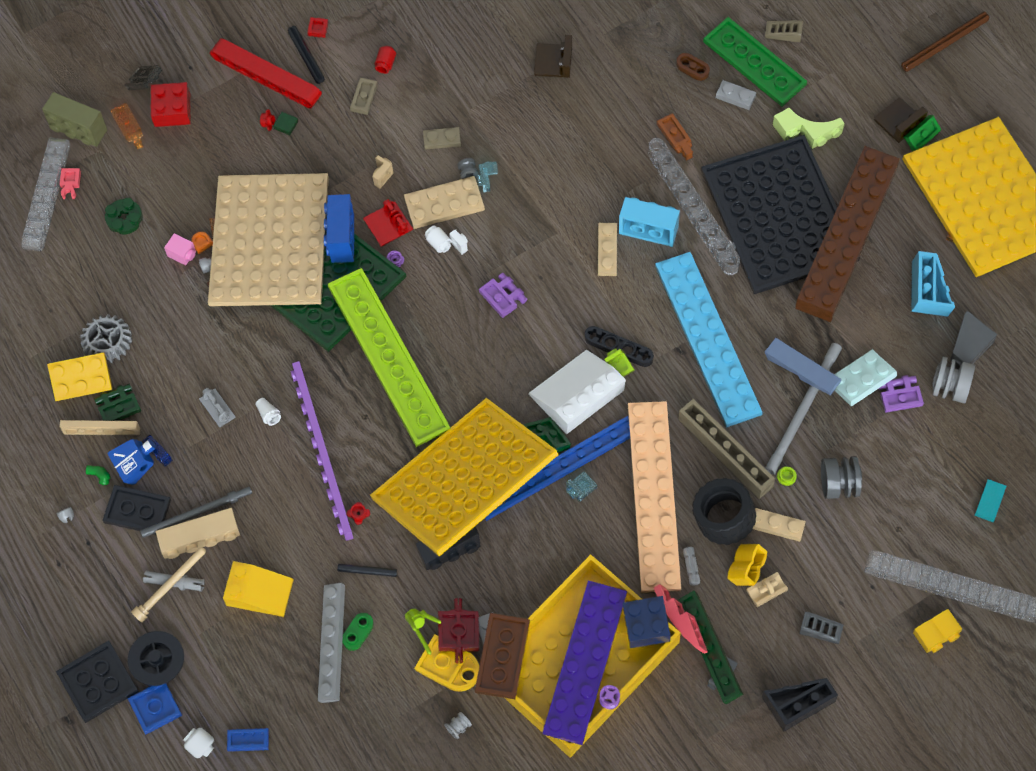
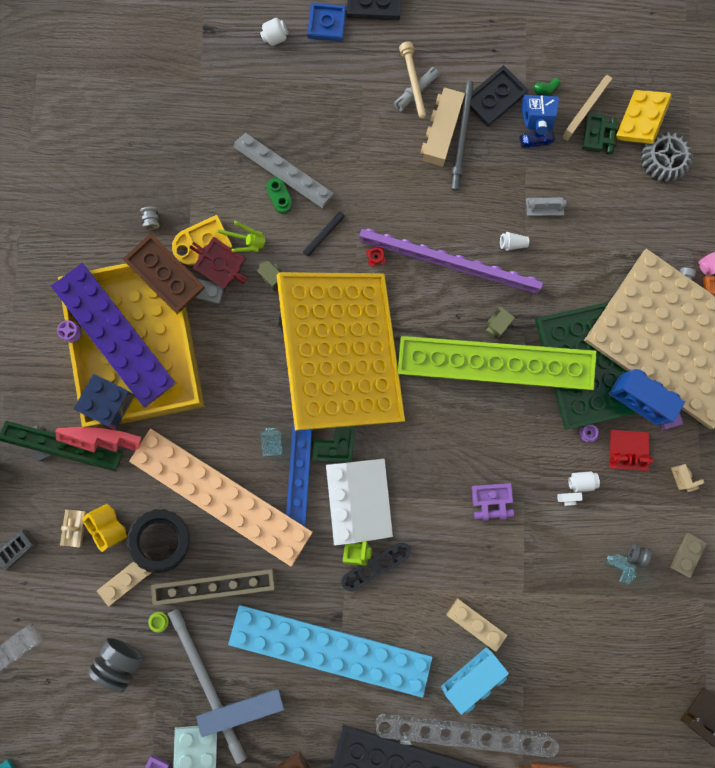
camera: 120 degrees right, 15 degrees up
light grey hinge [56,507,74,523] -> none
black wheel [128,631,184,686] -> none
yellow slope [223,561,294,617] -> none
blue plate [227,728,269,751] -> none
tan plate [404,176,485,229] -> none
light grey axle [683,547,700,586] -> none
none -> olive brick [257,260,284,291]
none -> olive brick [485,306,515,339]

